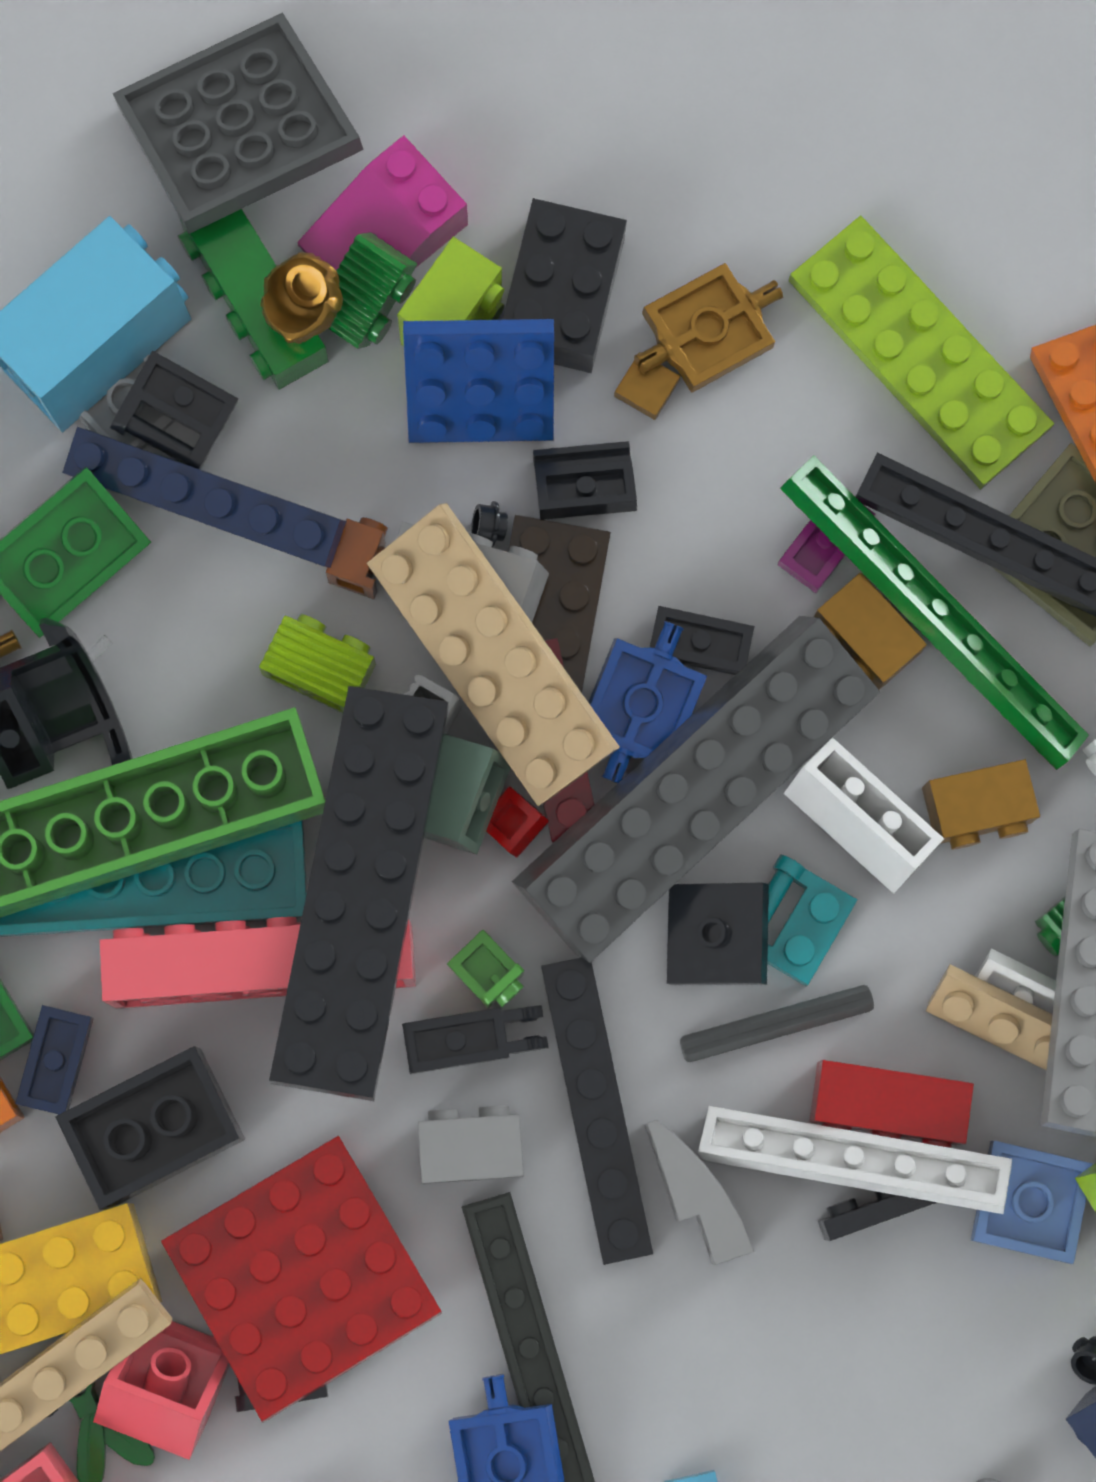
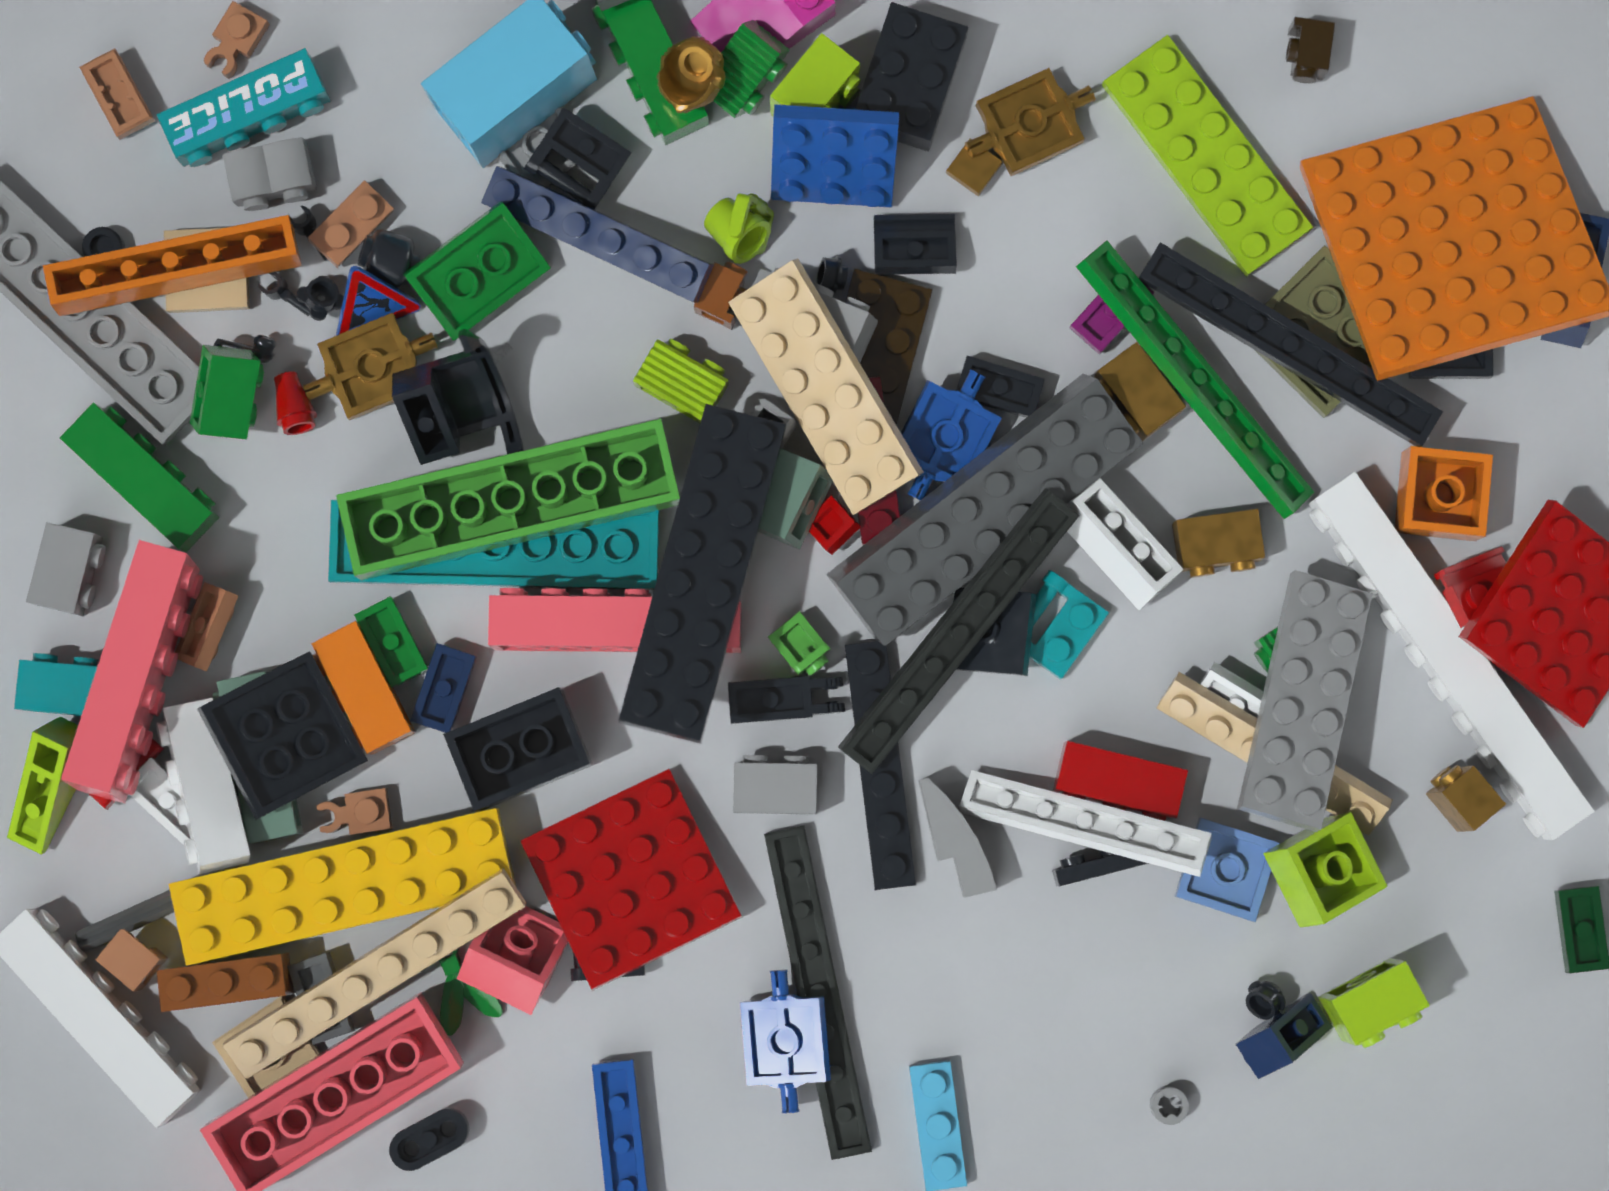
camera: 10 degrees right, 5 degrees up
dark grey axle [680,985,874,1062] -> none
none -> lime piece [704,193,774,264]
none -> pearl dark grey tile [838,488,1080,774]
none -> dark brown brick [1286,17,1335,83]

